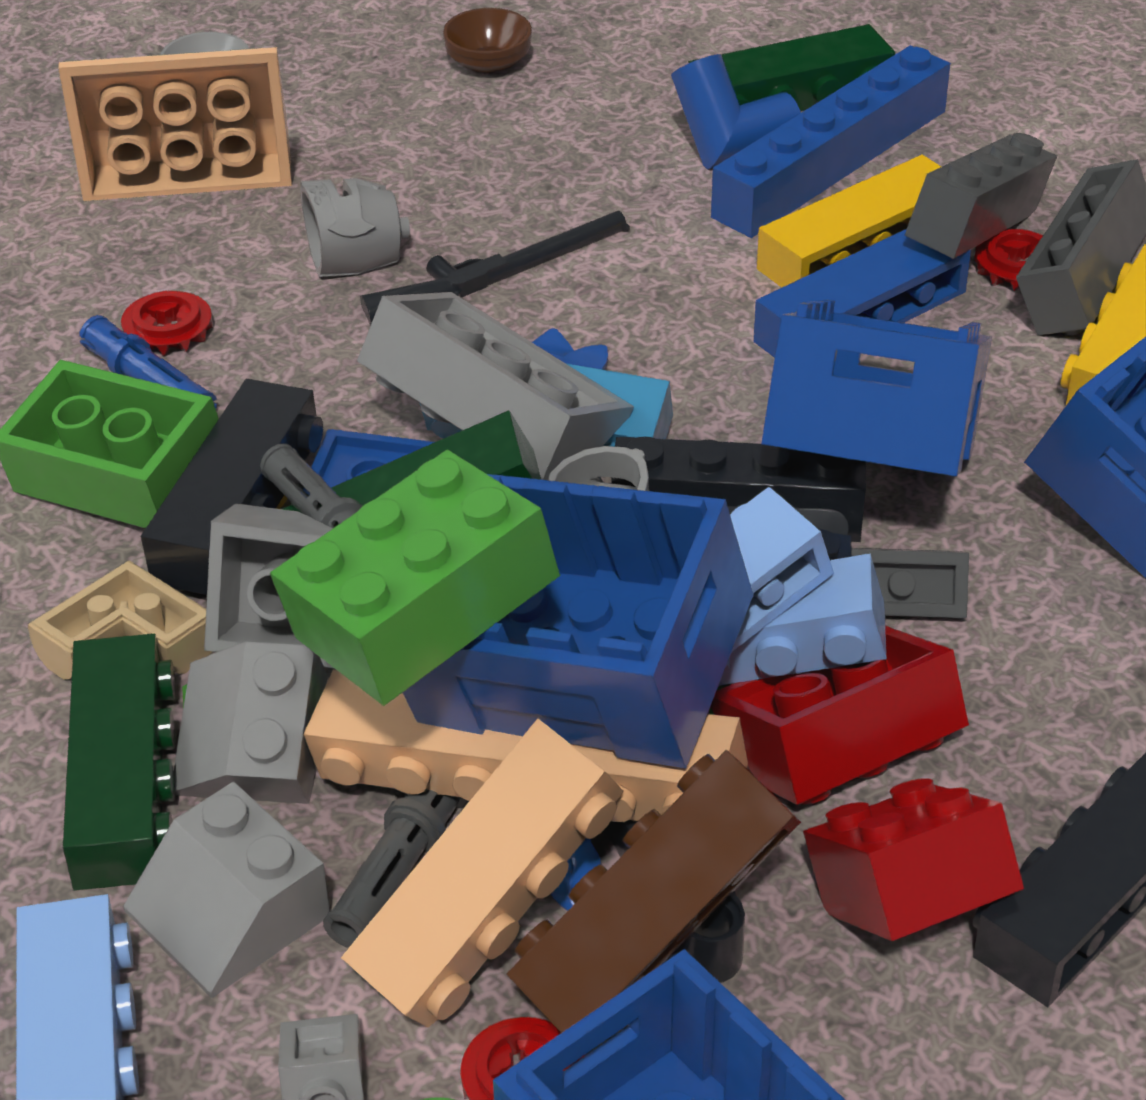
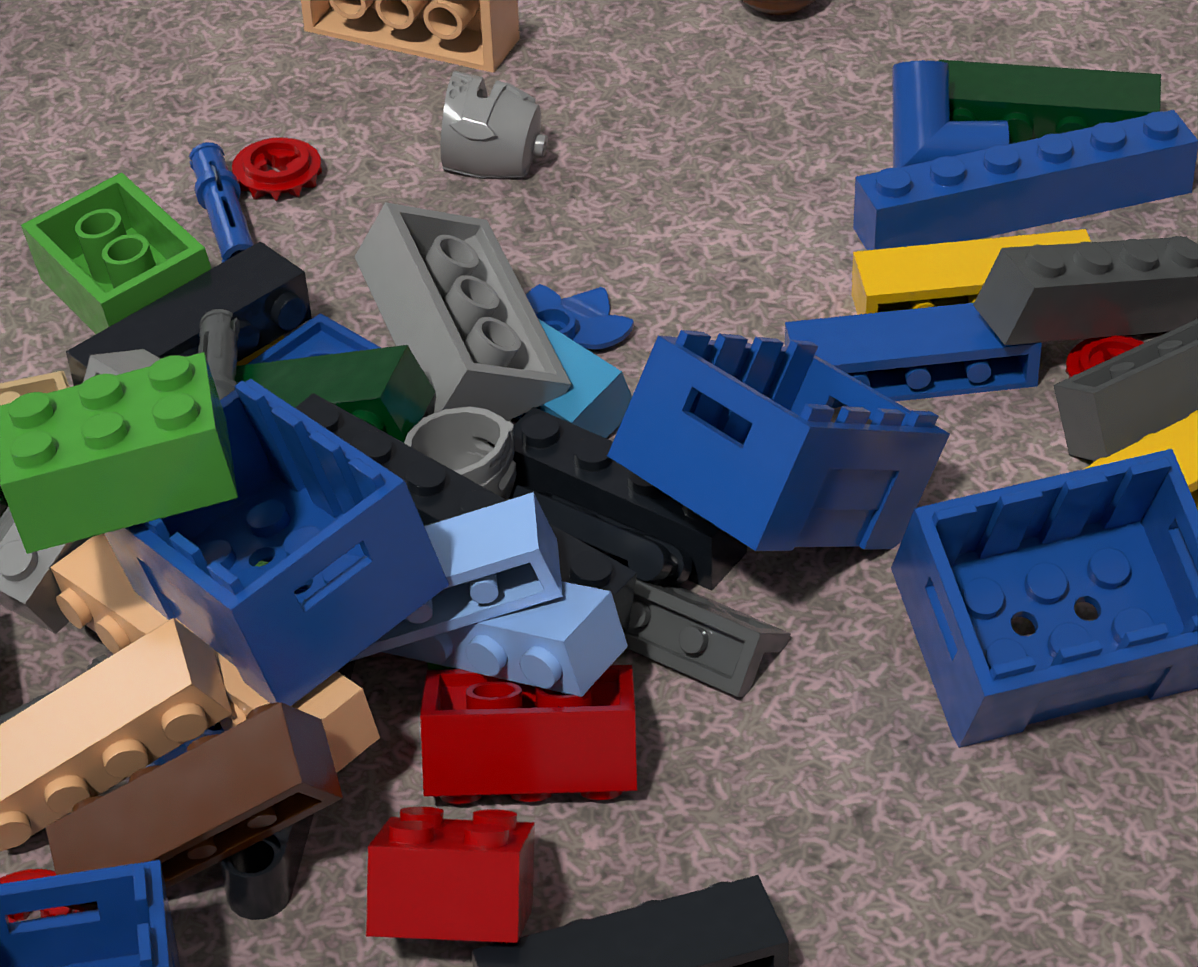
camera: 30 degrees right, 0 degrees up
black piece [360,211,630,326] -> none

